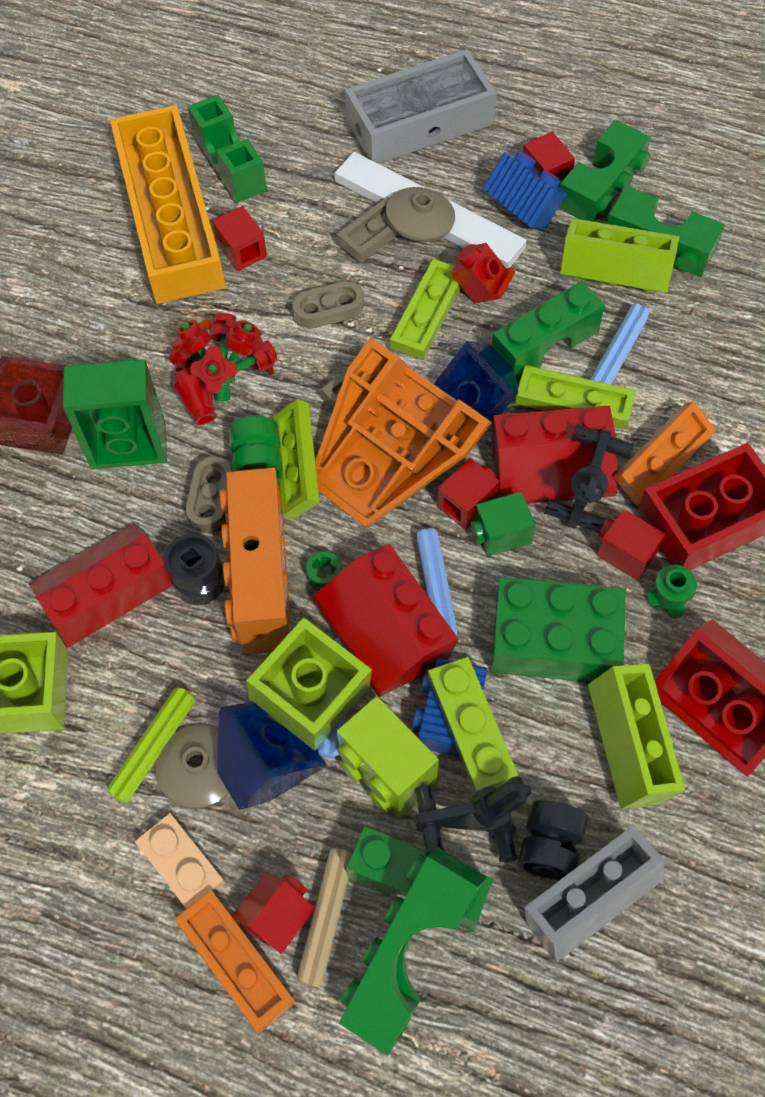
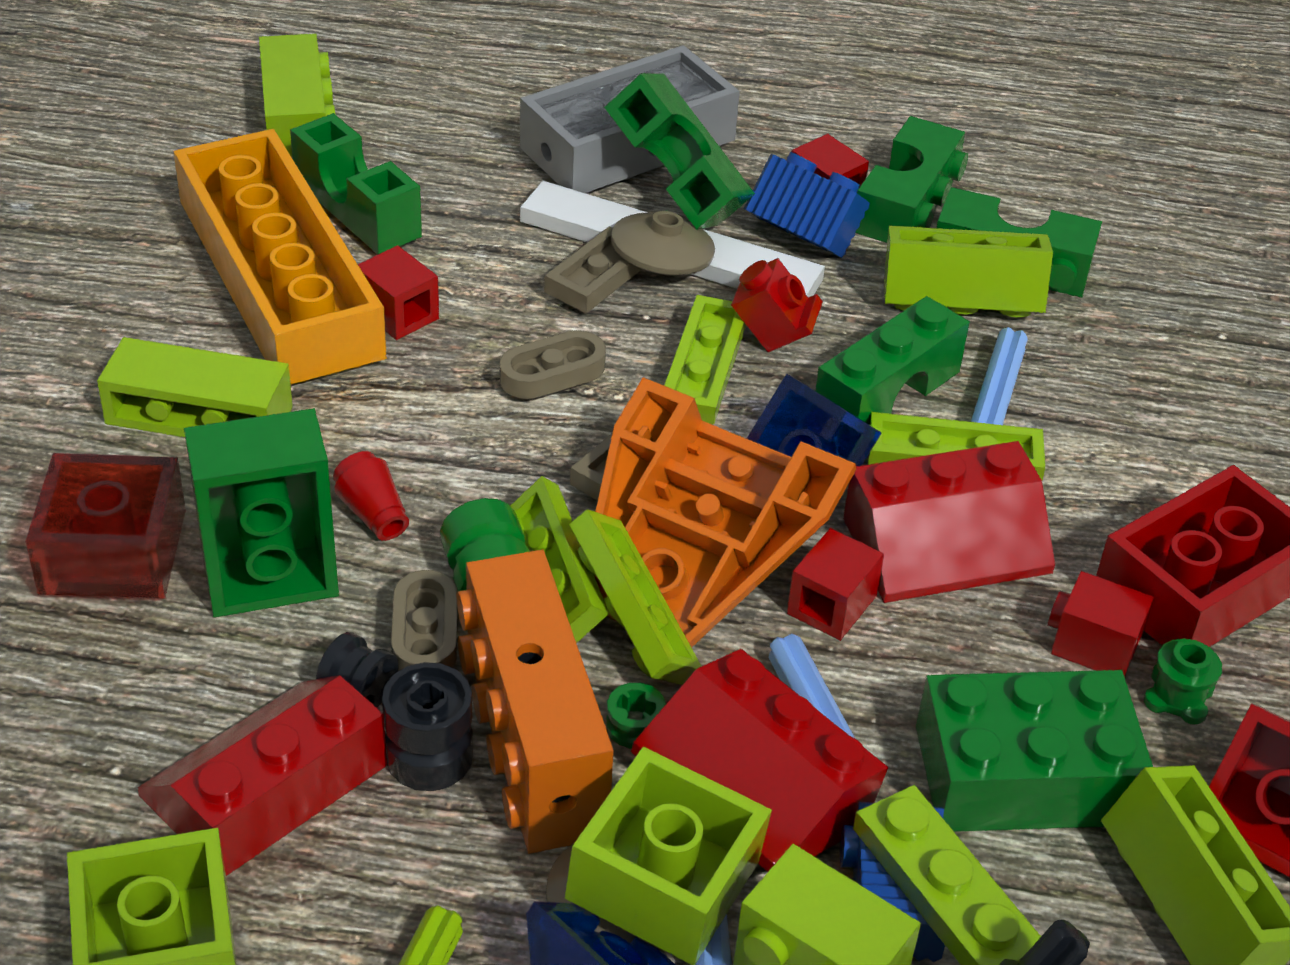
camera: 15 degrees left, 20 degrees down
red plant [169,313,277,401] -> none
green brick [470,491,536,557] -> none
black axle [544,424,634,533] -> none
orange plate [613,401,716,506] -> none
none -> lime brick [97,337,293,437]
none -> lime brick [259,34,335,157]
none -> black wheel [316,632,399,708]
none -> lime plate [569,509,702,685]
none -> green arch [604,73,755,230]

